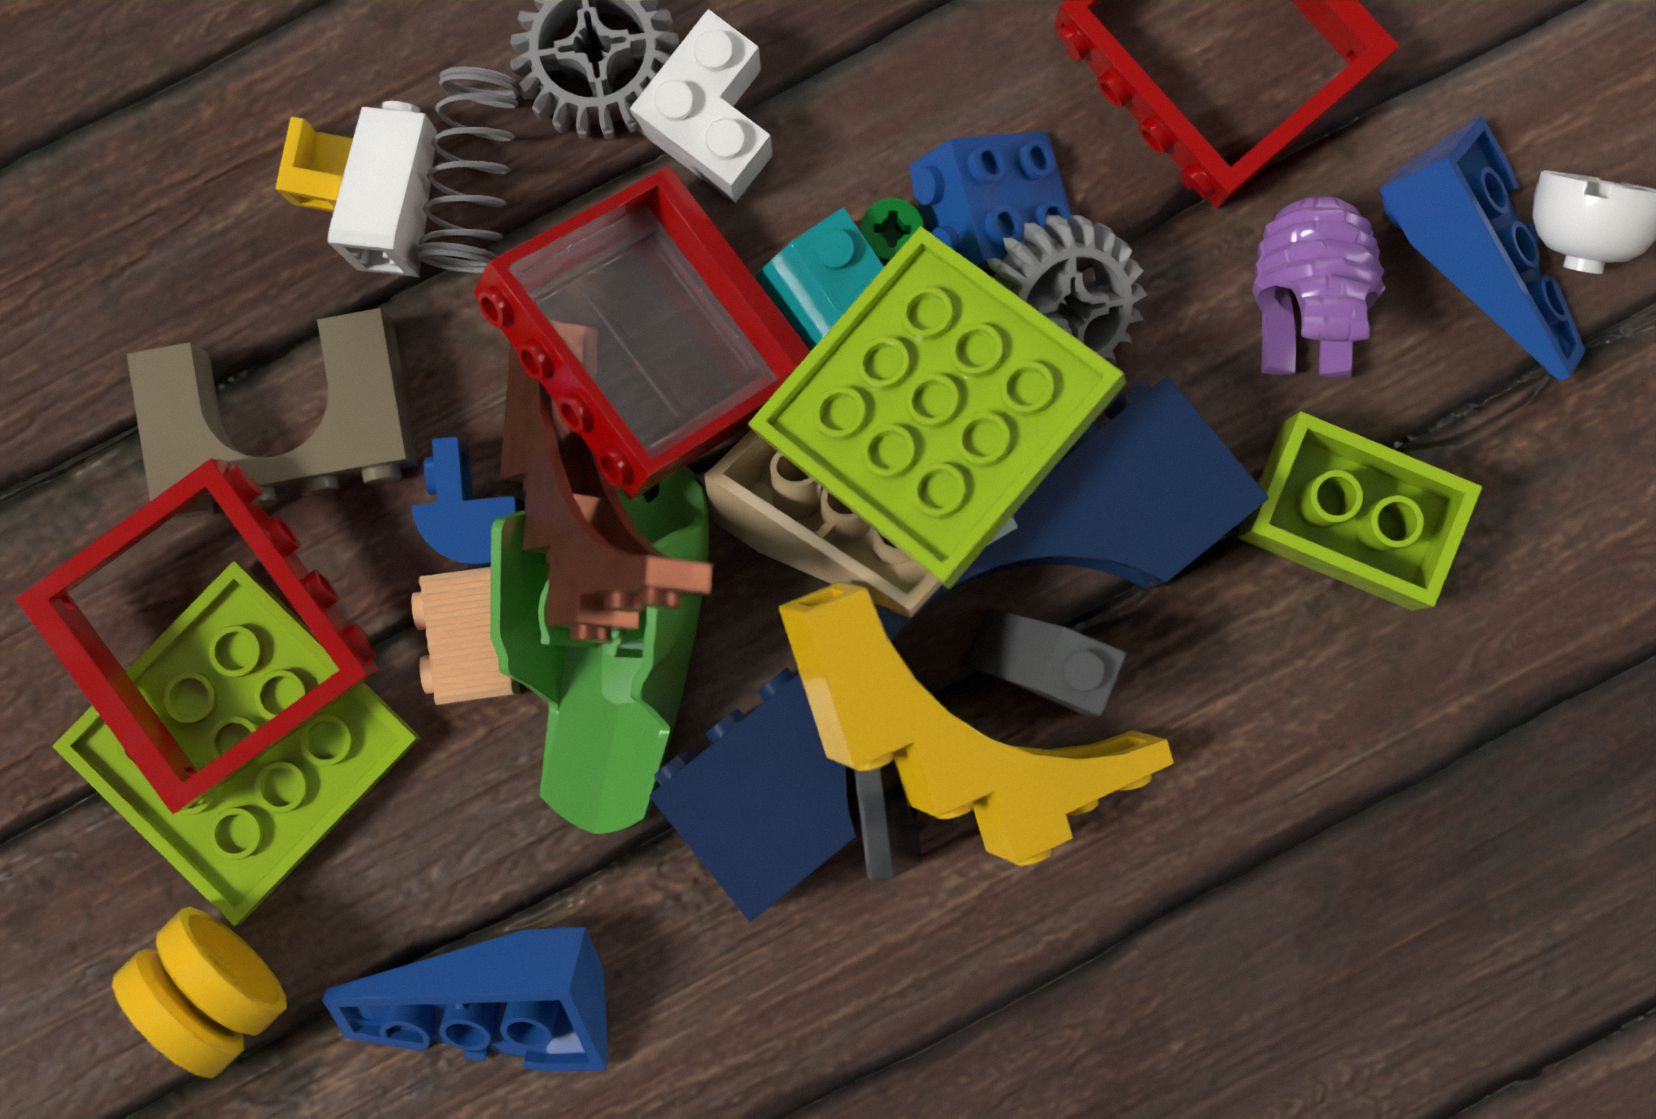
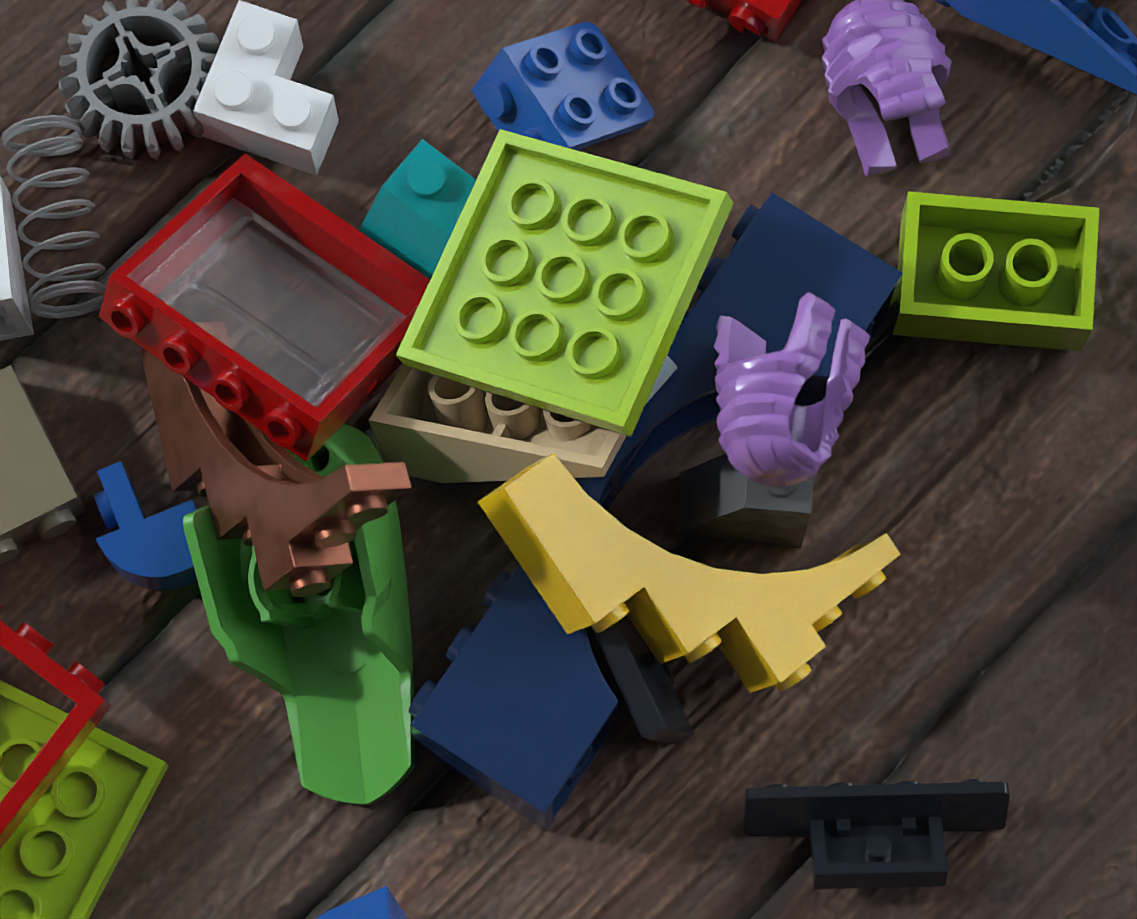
camera: 15 degrees left, 10 degrees down
light nougat brick [411,567,521,705] -> none
green wheel [861,198,924,267] -> none
light grey gear [987,215,1147,364] -> none
none -> medium lavender hair [714,292,870,487]
none -> black bracket [744,779,1010,890]

